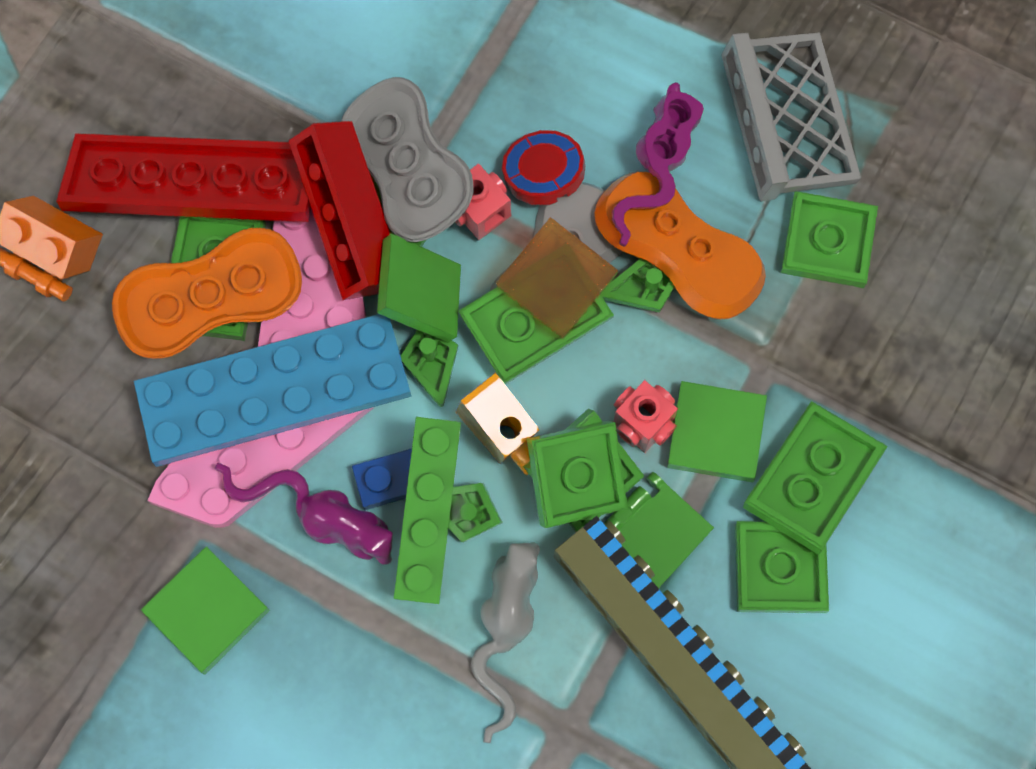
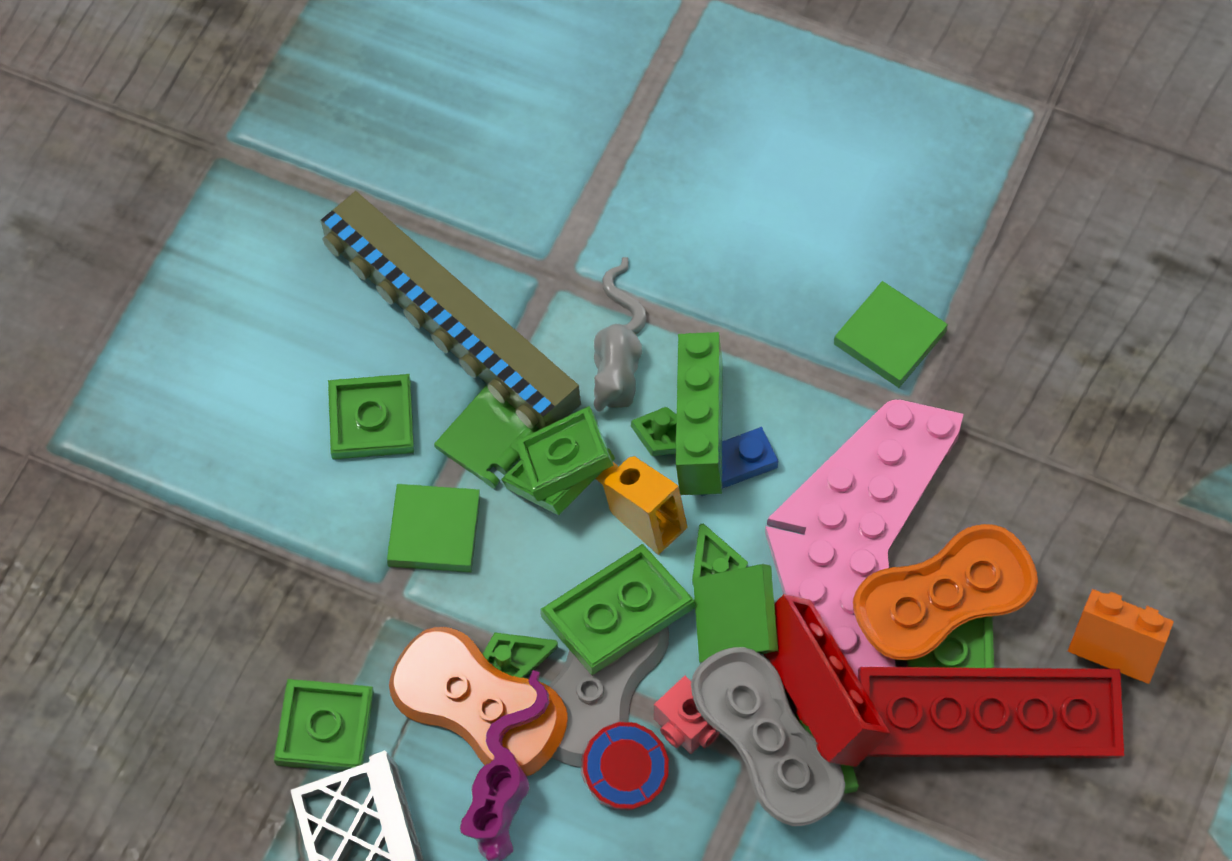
camera: 175 degrees right, 10 degrees down
dark azure plate [134,314,412,467] -> none
magenta animal [215,463,393,565] -> none
clear orange tile [496,217,618,340] -> none
coral brick [613,380,678,453] -> none
bright green tile [743,401,888,555] -> none

